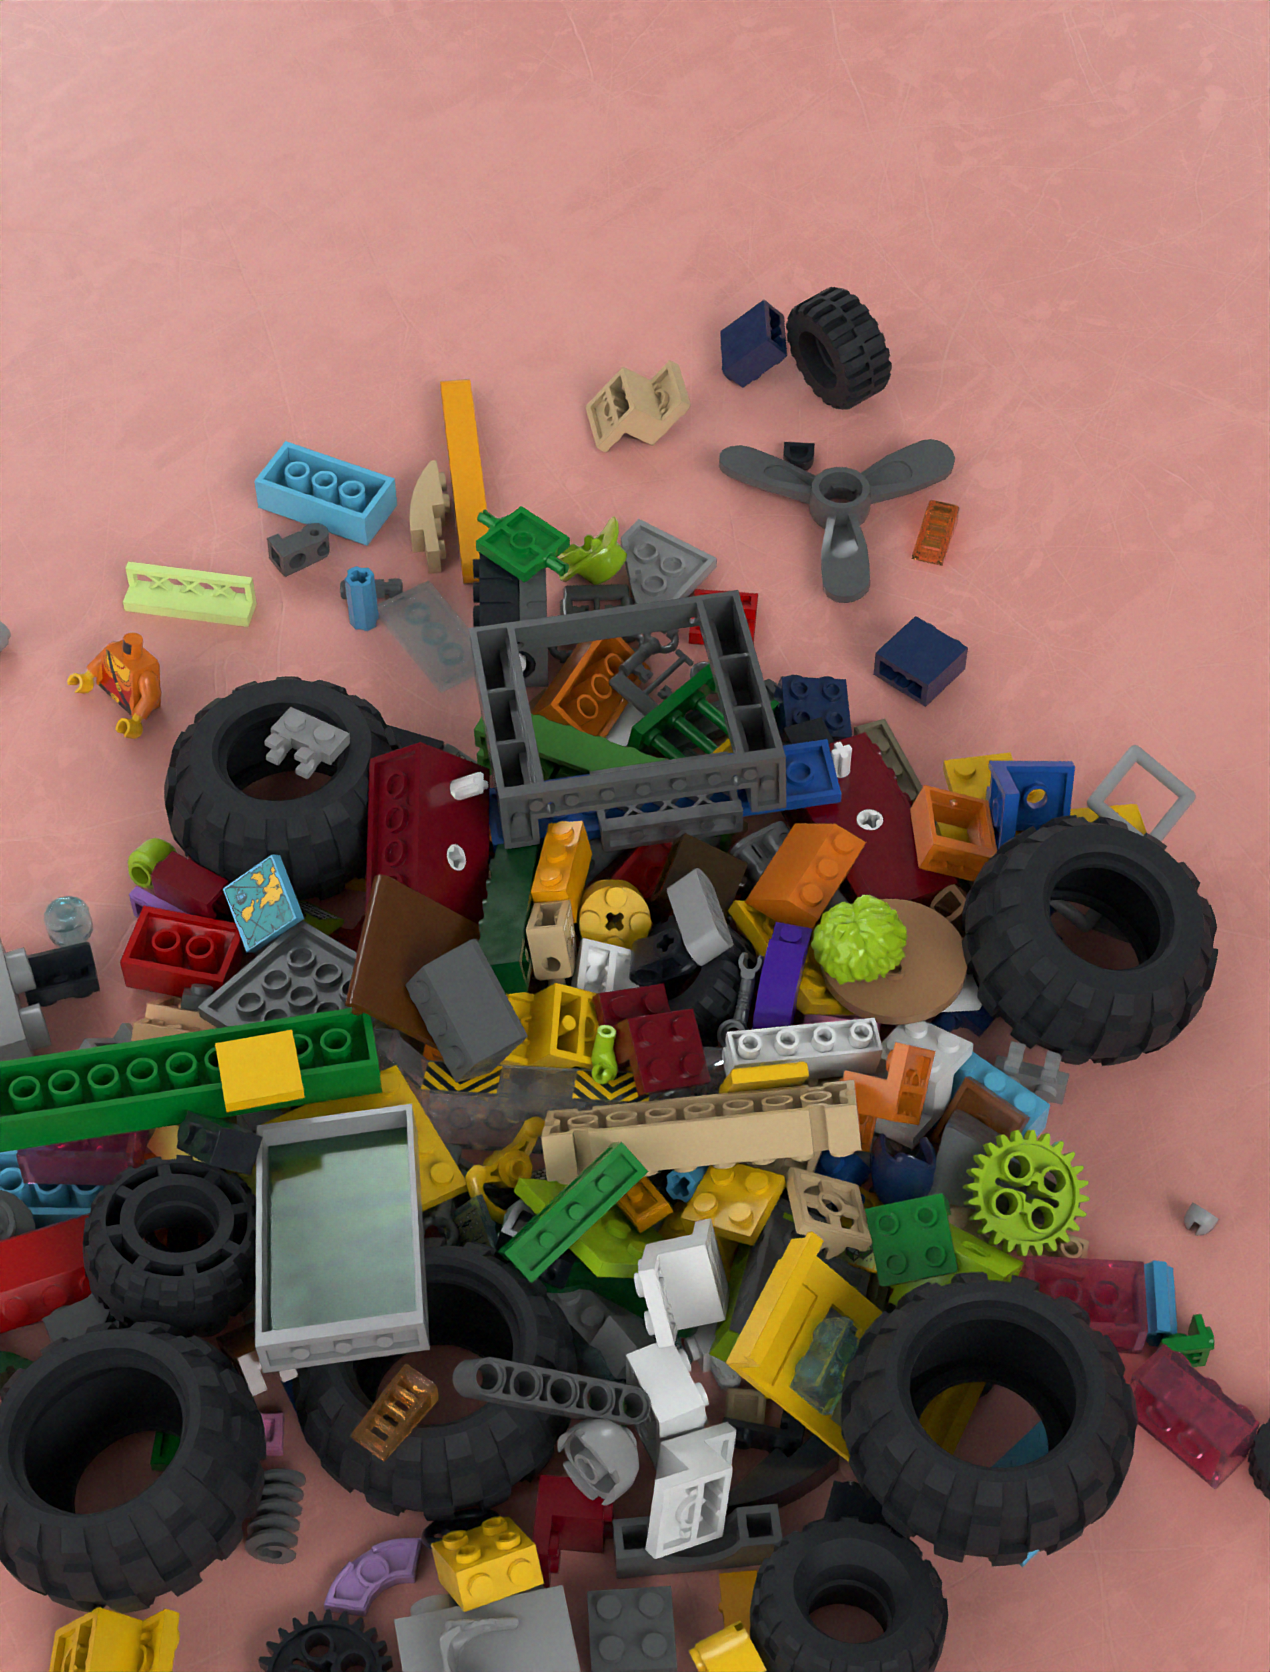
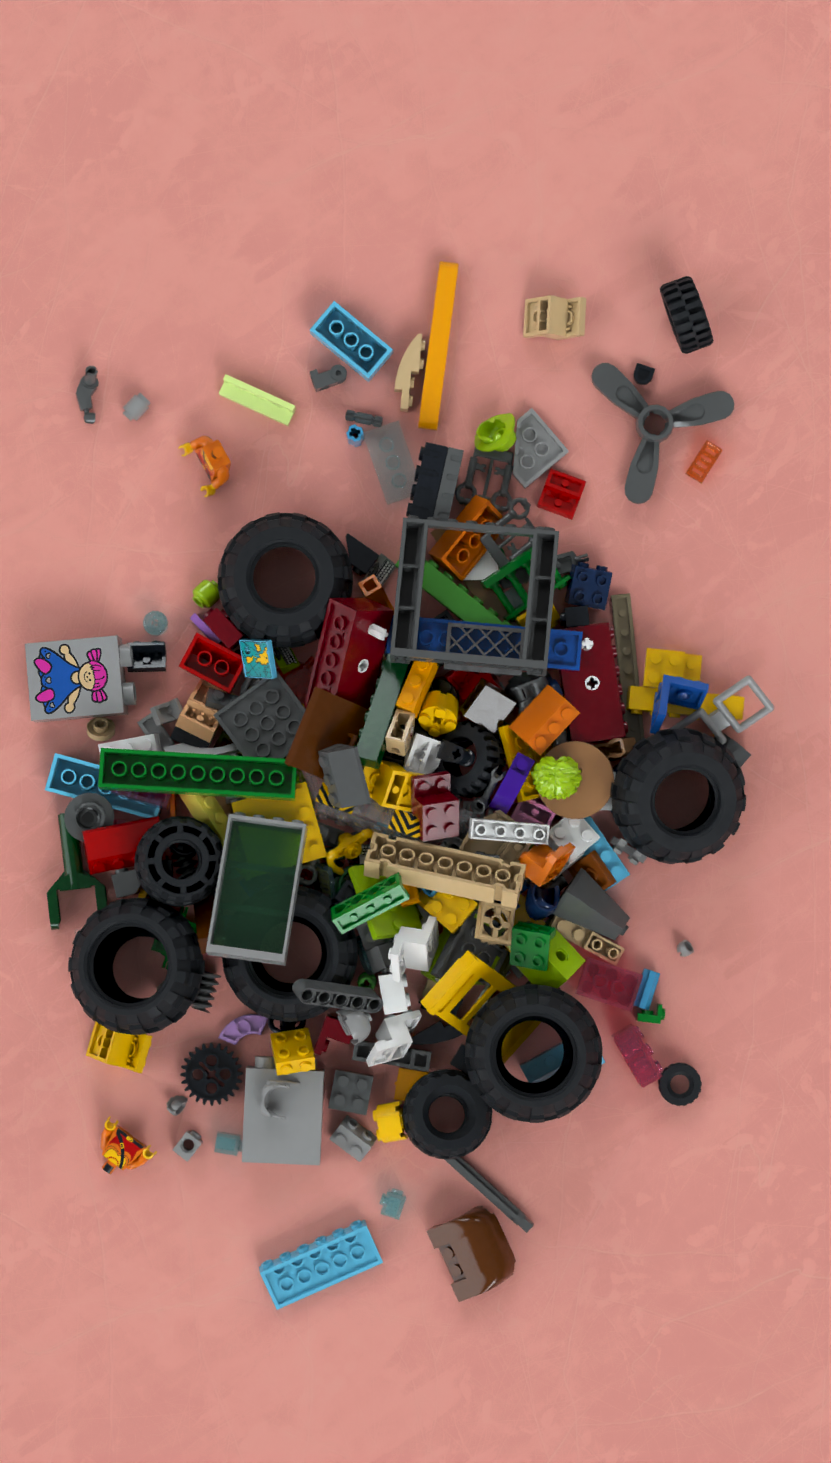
camera: 10 degrees right, 35 degrees up
black brick [176,1110,263,1175] -> none
yellow tile [215,1030,305,1112] -> none
light grey plate [264,707,350,779] -> none
clear orange slope [351,1364,439,1462] -> none
green plate [476,506,570,583] -> none
lime arm [591,1025,618,1084] -> none
light grey beam [667,868,733,966] -> none
yellow tile [719,1062,809,1094] -> none
dark blue brick [720,300,787,388] -> none
clear light blue bracket [789,1316,859,1415] -> none
dark blue brick [873,616,968,707] -> none
orange window [910,785,997,881] -> none
lime gear [963,1130,1090,1257] -> none

